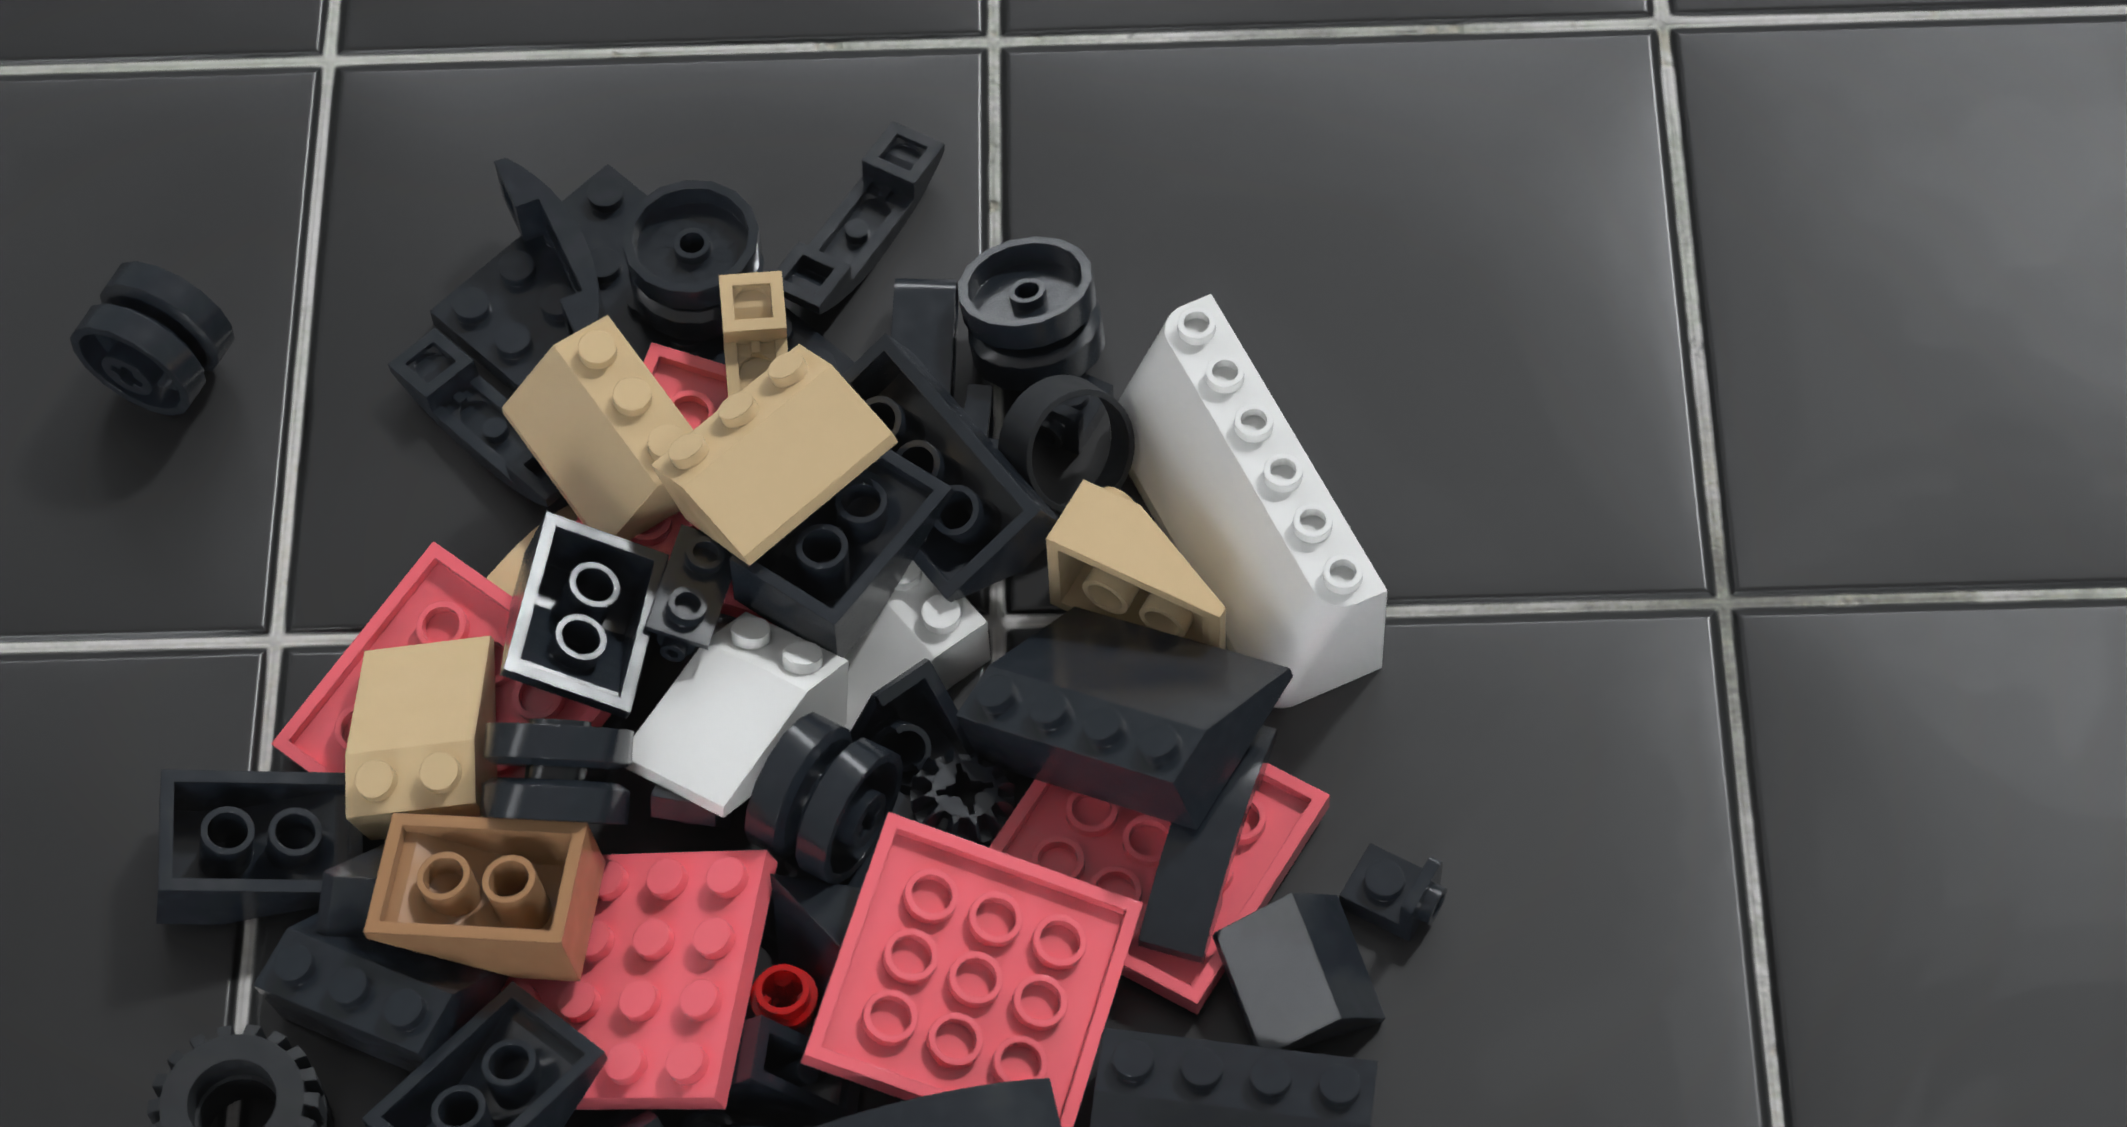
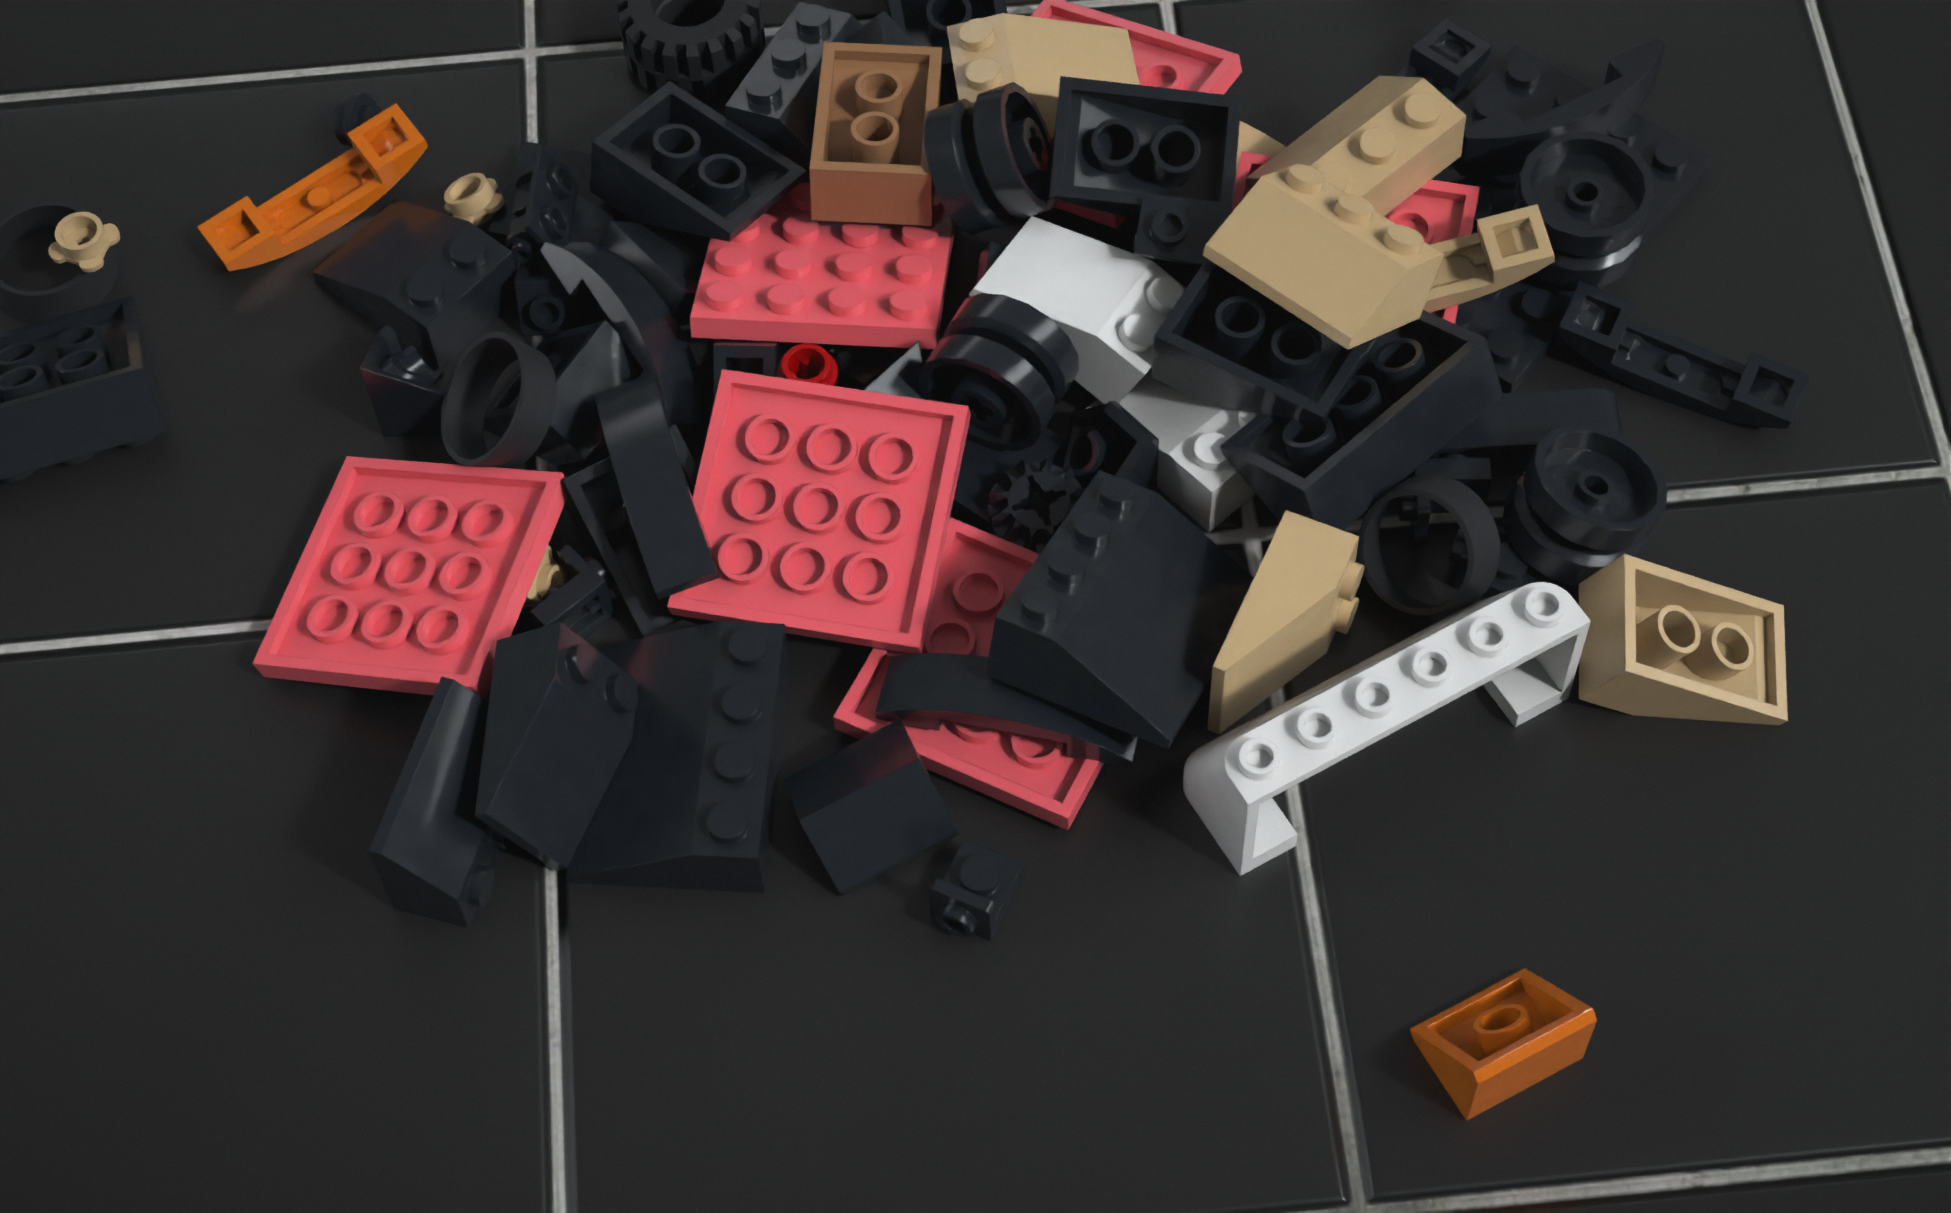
camera: 85 degrees right, 0 degrees up
none -> orange slope [1410,968,1597,1121]
none -> tan slope [1579,554,1788,725]

